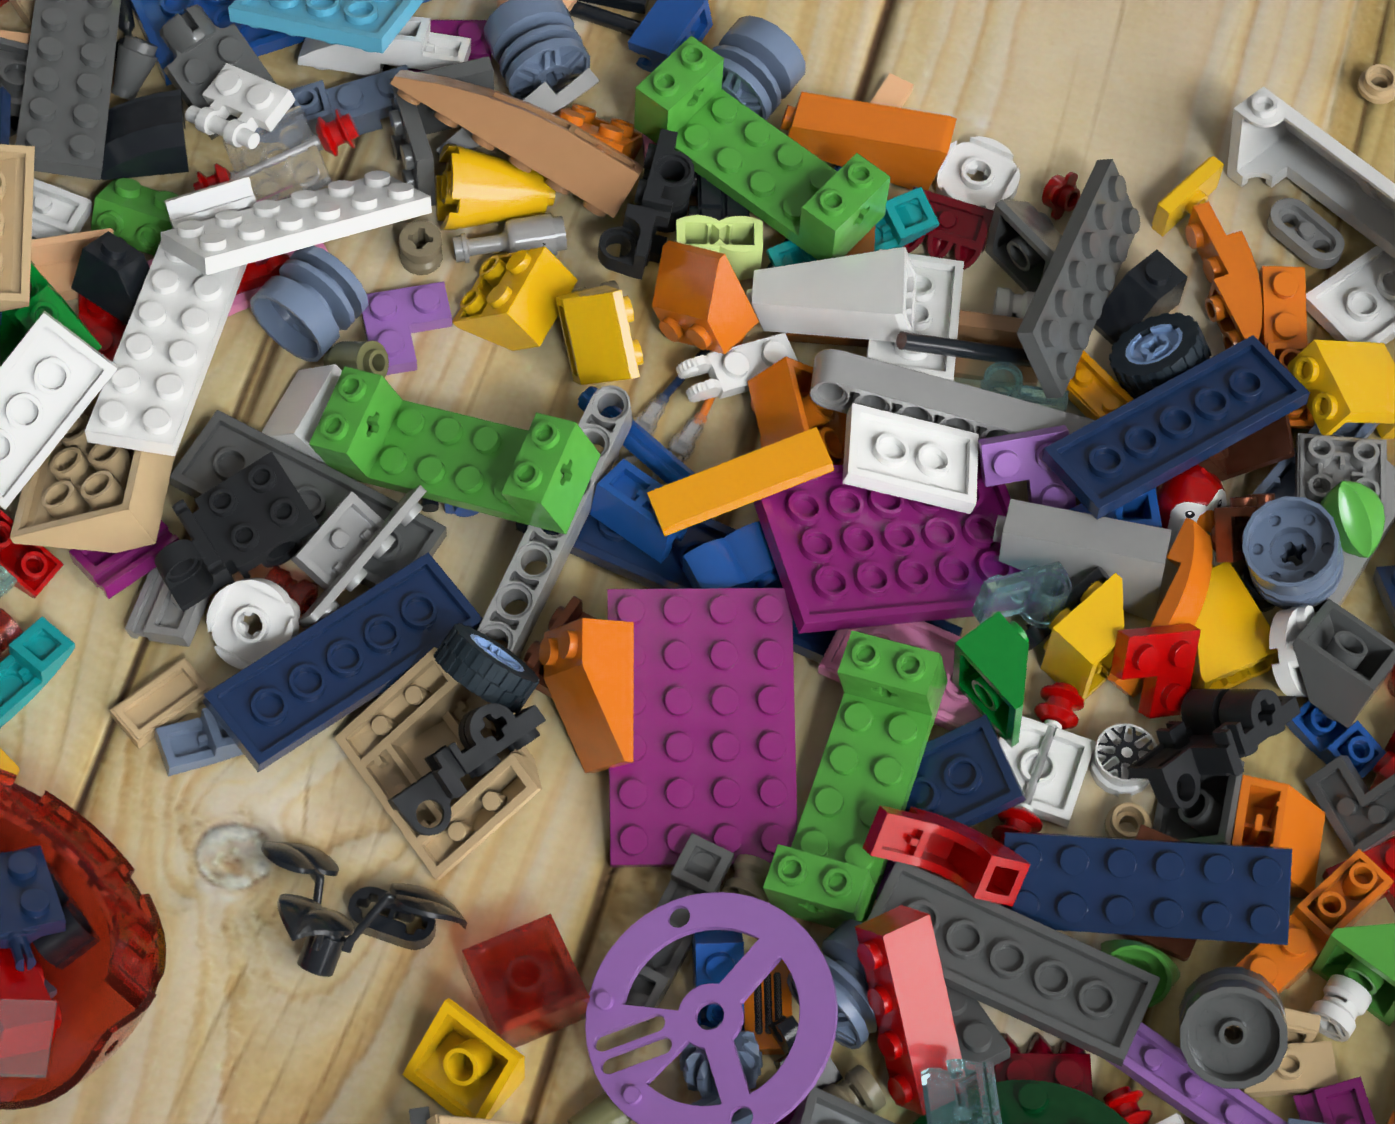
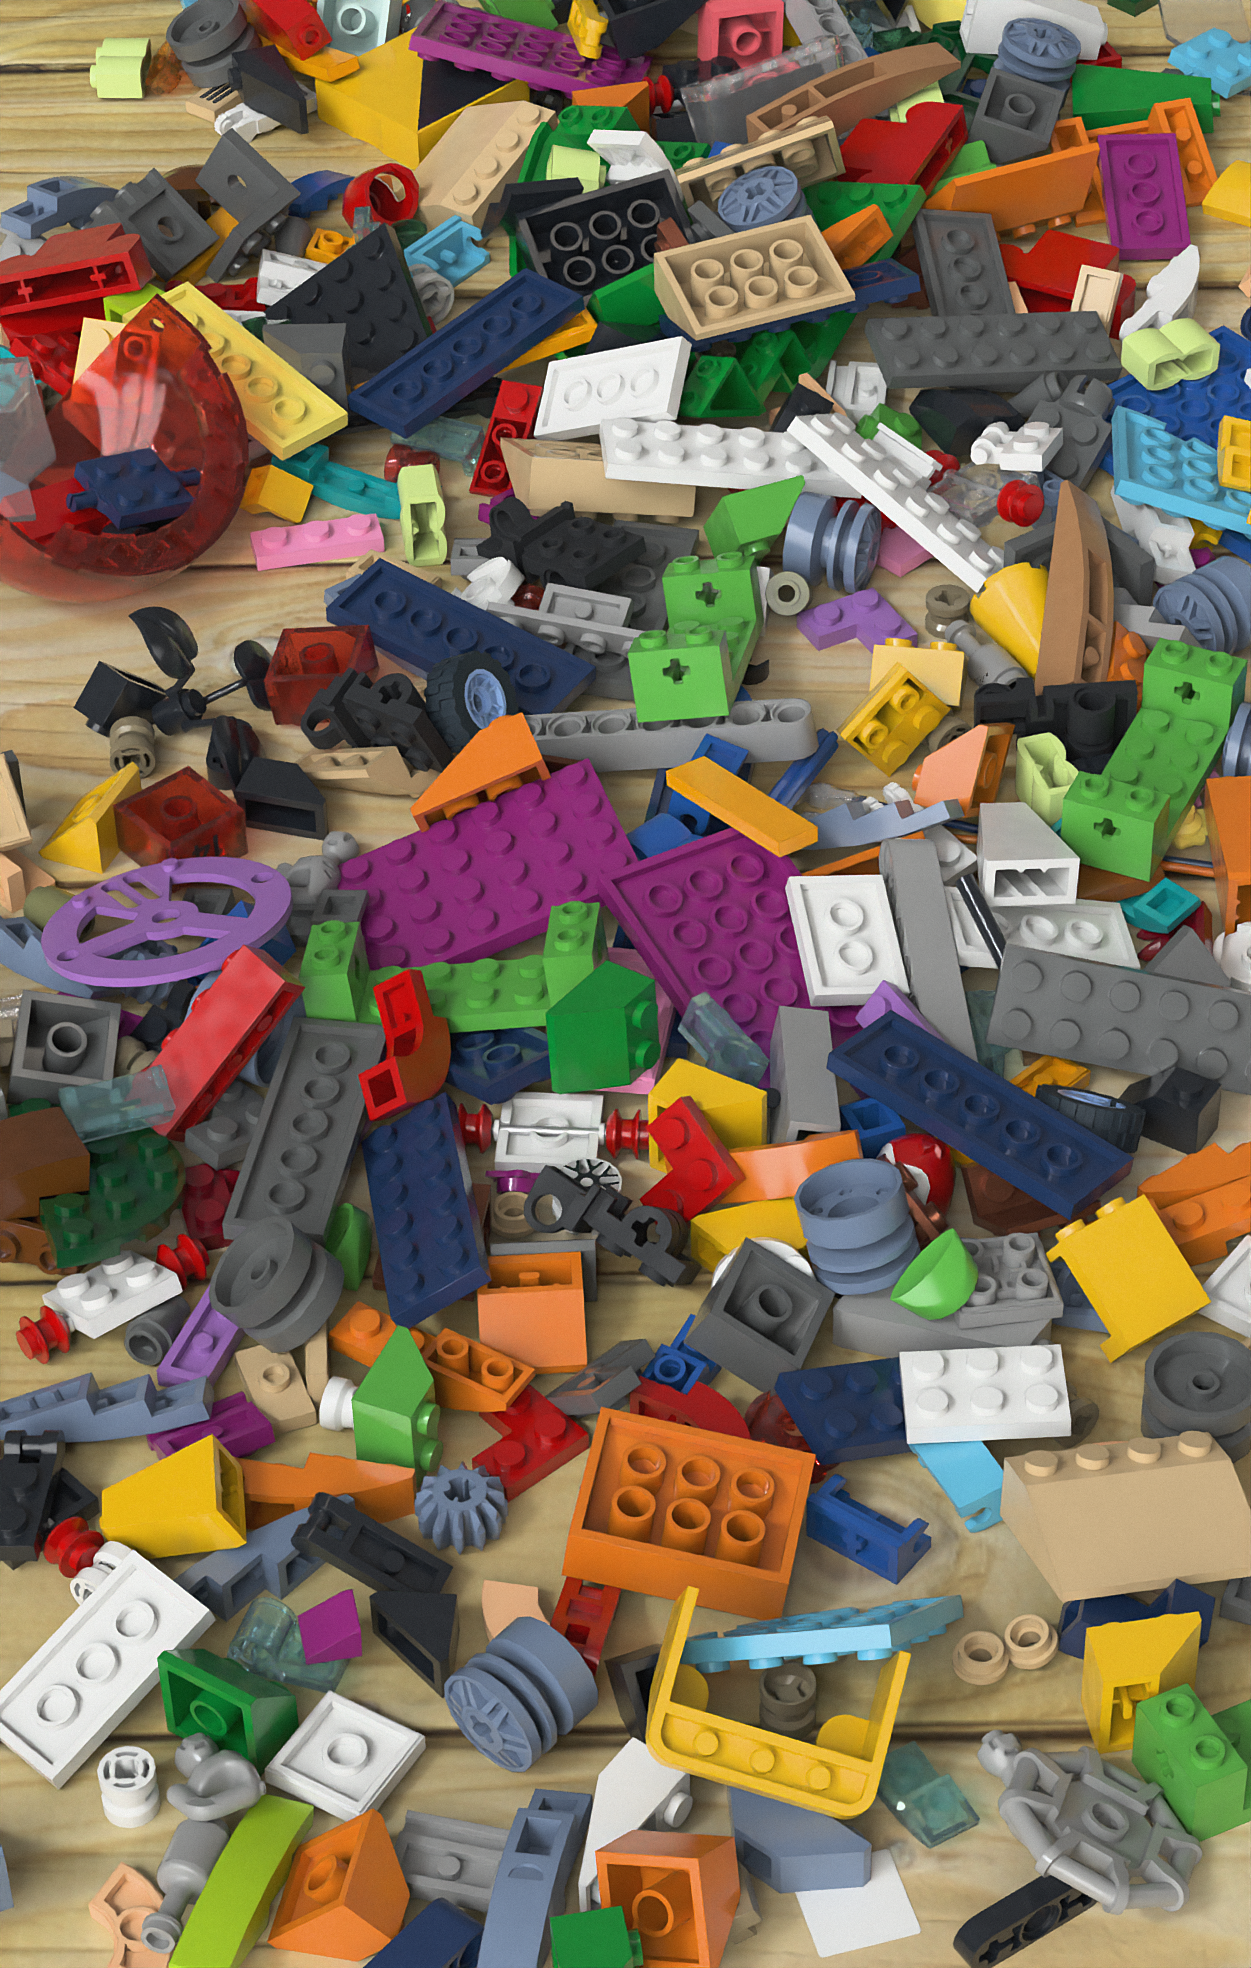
camera: 80 degrees right, 20 degrees down
none -> black slope [73,661,168,737]
none -> dark tan wheel [110,716,155,778]
none -> black slope [235,756,329,841]
none -> bright pink plate [250,513,385,571]
none -> clear red brick [264,625,380,726]
none -> light grey piece [275,831,359,904]
none -> yellowish green brick [397,464,447,567]
none -> magenta plate [485,1169,540,1195]
none -> bright green slope [703,475,806,567]
none -> sand blue slope [802,799,965,850]

